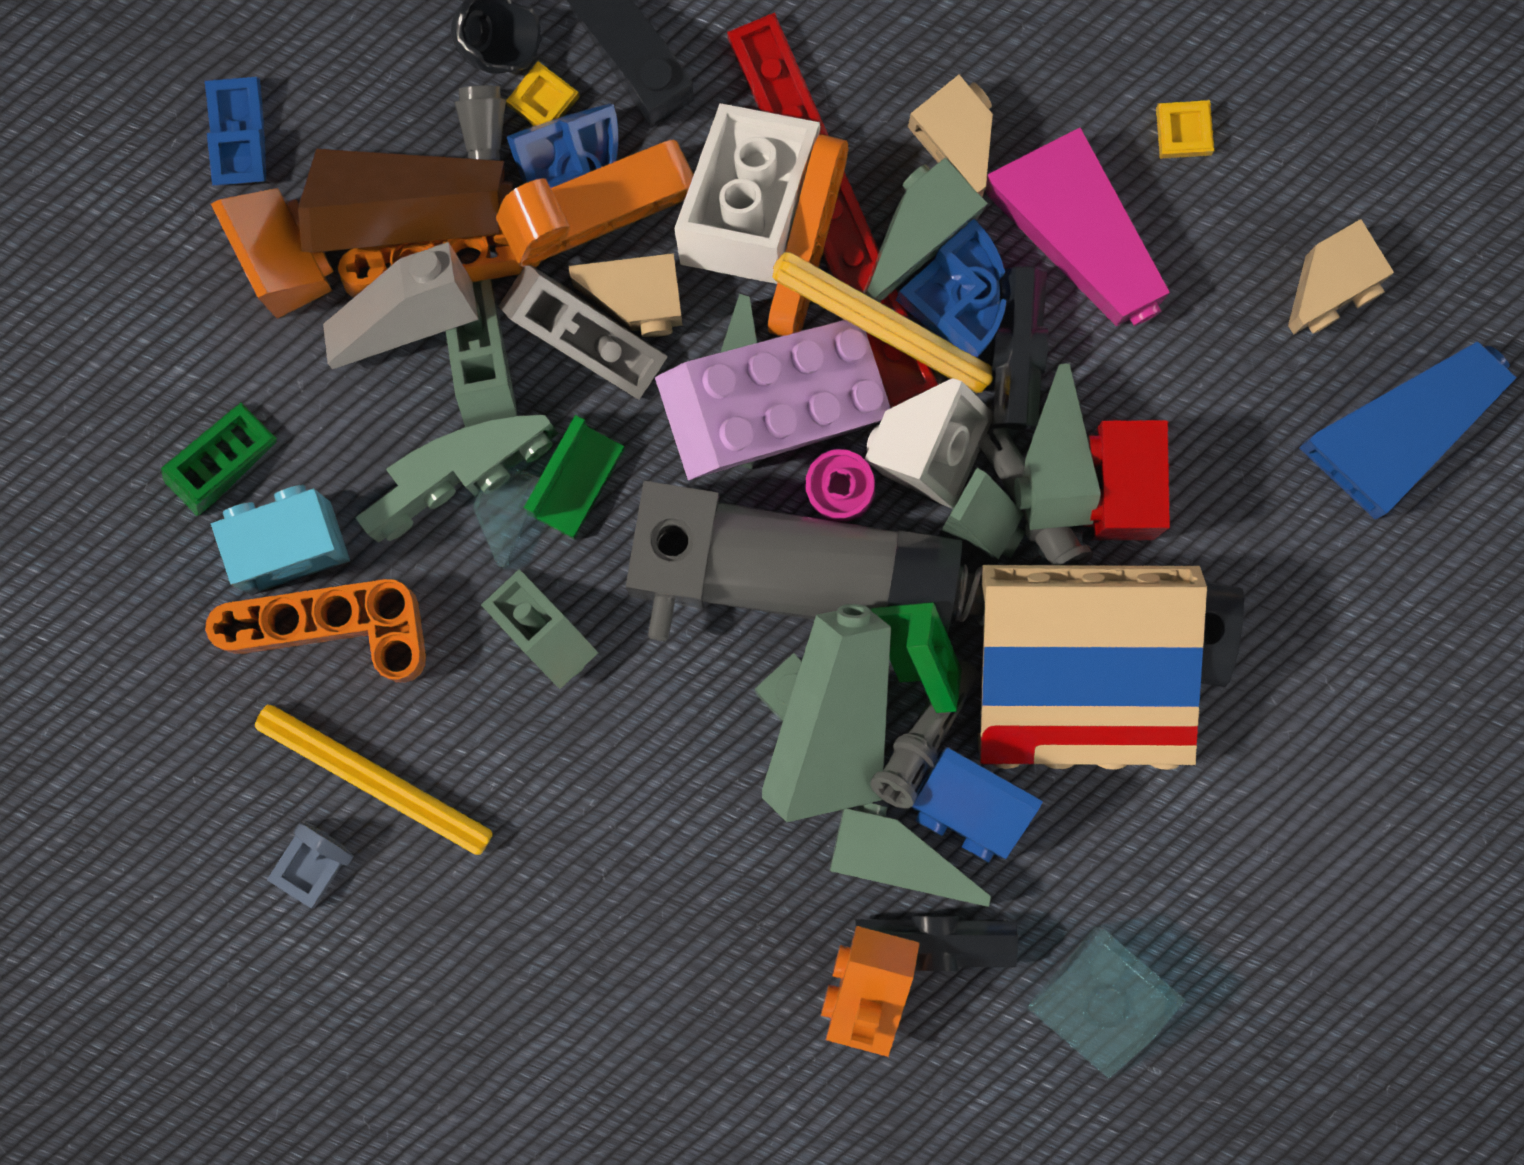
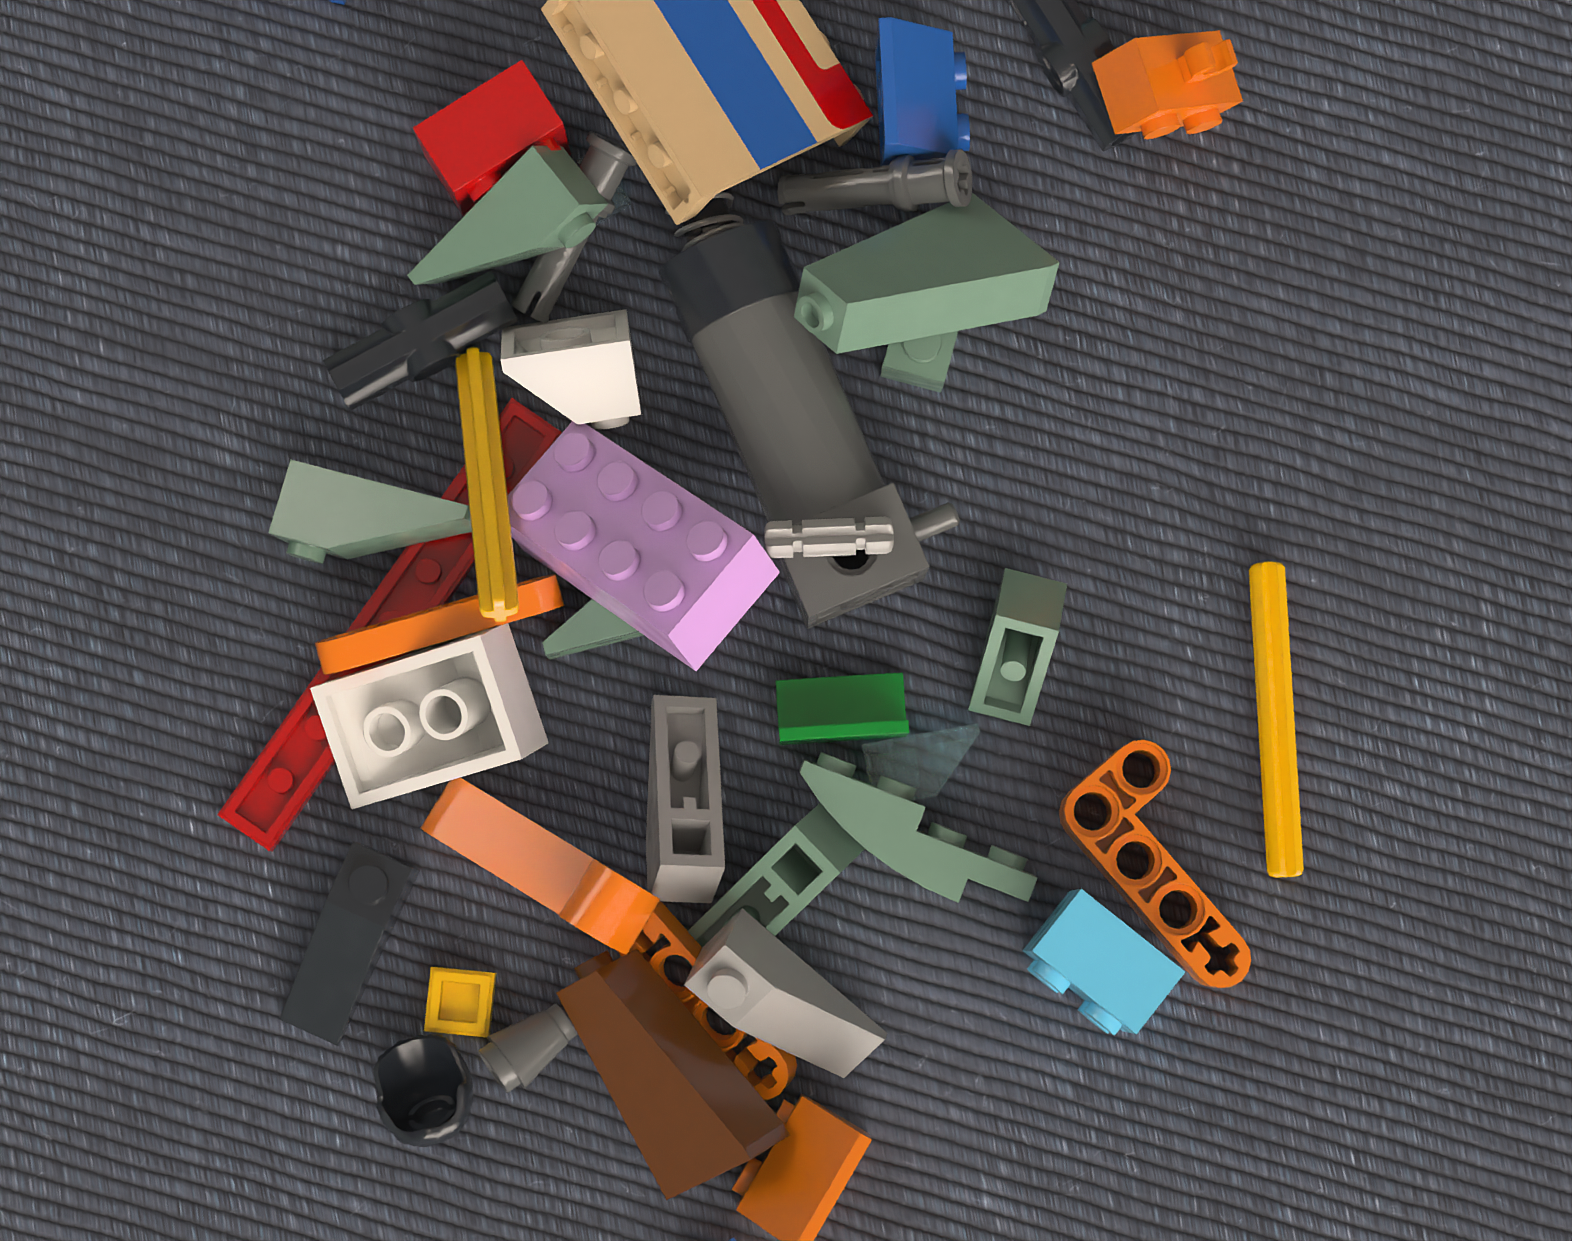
camera: 125 degrees left, 0 degrees up
green slope [161,403,277,516] -> none
sand blue tile [267,822,354,909] -> none
blue brick [507,104,618,188] -> none
tan slope [569,253,683,337] -> none
dark pink wheel [806,450,875,523] -> none
sand green slope [829,803,991,907] -> none
green panel [871,603,962,713] -> none
blue brick [896,219,1006,357] -> none
tan slope [908,75,993,197] -> none
sand green slope [939,468,1025,565] -> none
dark pink slope [985,127,1170,326] -> none
yellow tile [1156,100,1214,159] -> none
tan slope [1288,219,1394,335] -> none
none -> light grey axle [764,516,894,558]

